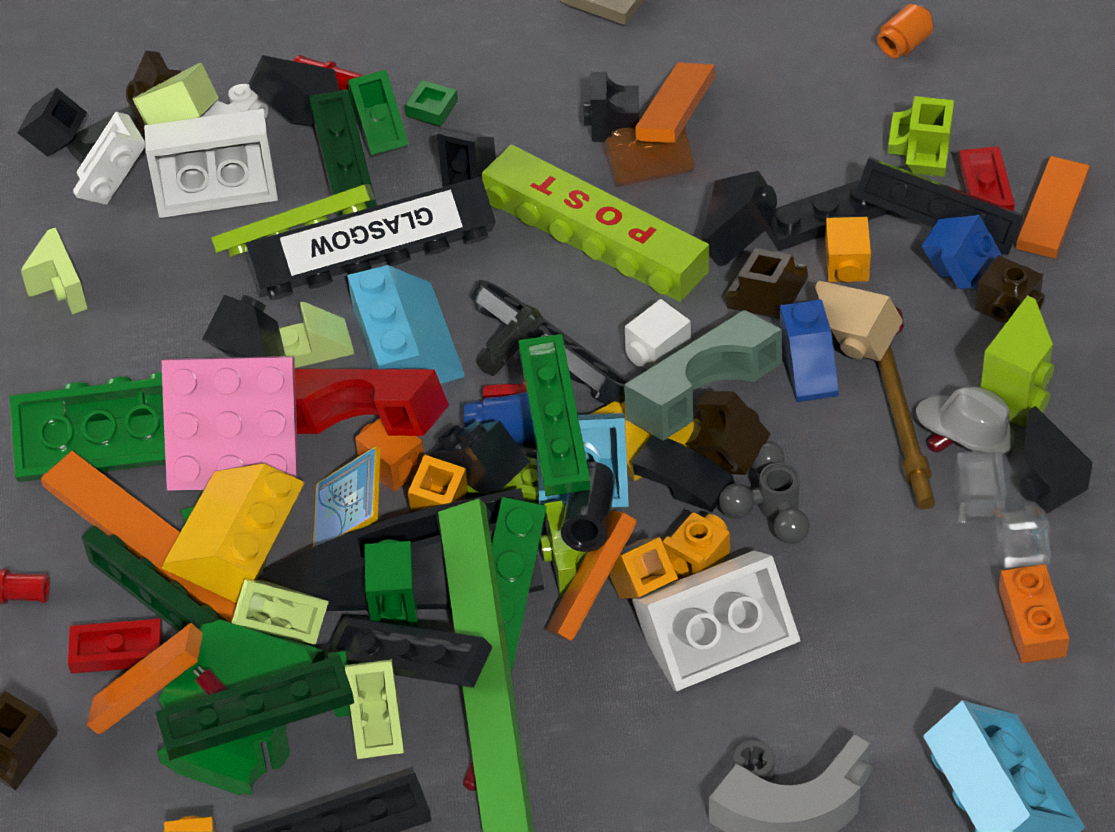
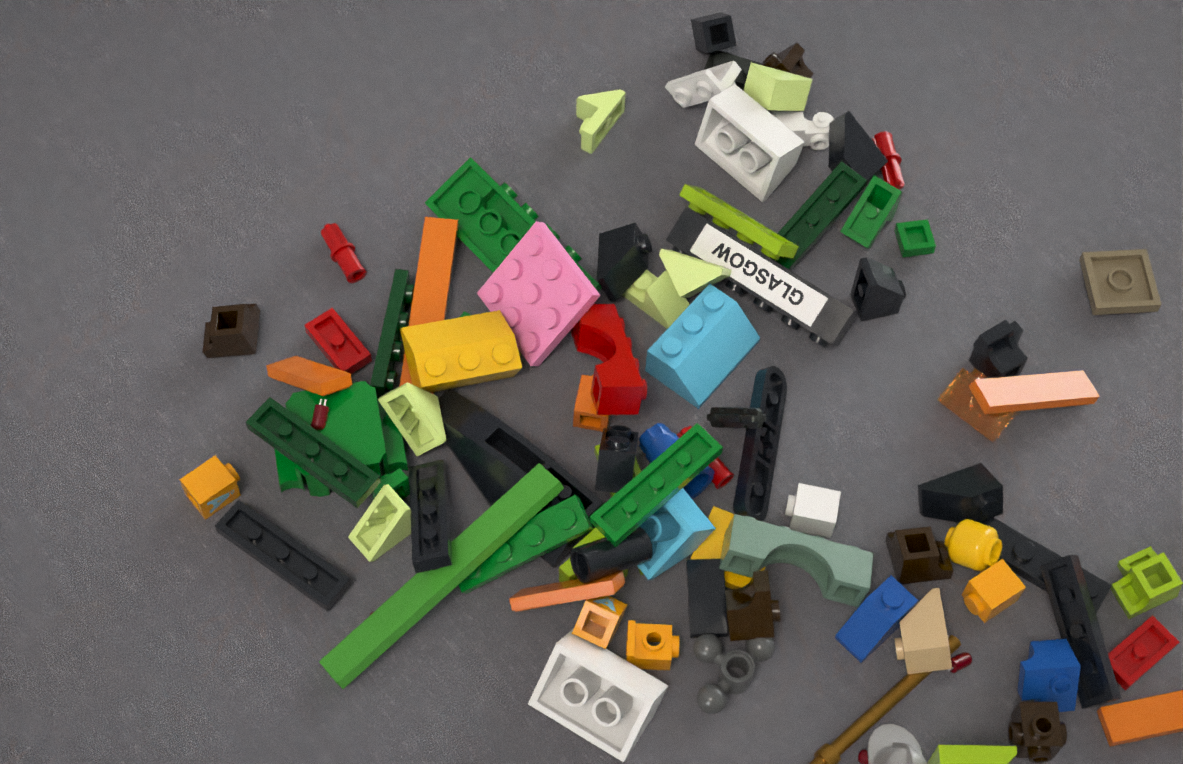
camera: 50 degrees right, 10 degrees up
piece [312,446,380,548] -> none
green slope [365,540,419,628] -> none
light orange brick [408,455,468,513] -> none
lime brick [482,144,709,302] -> none
none -> yellowish green slope [659,249,732,298]
none -> yellow head [945,519,1002,571]

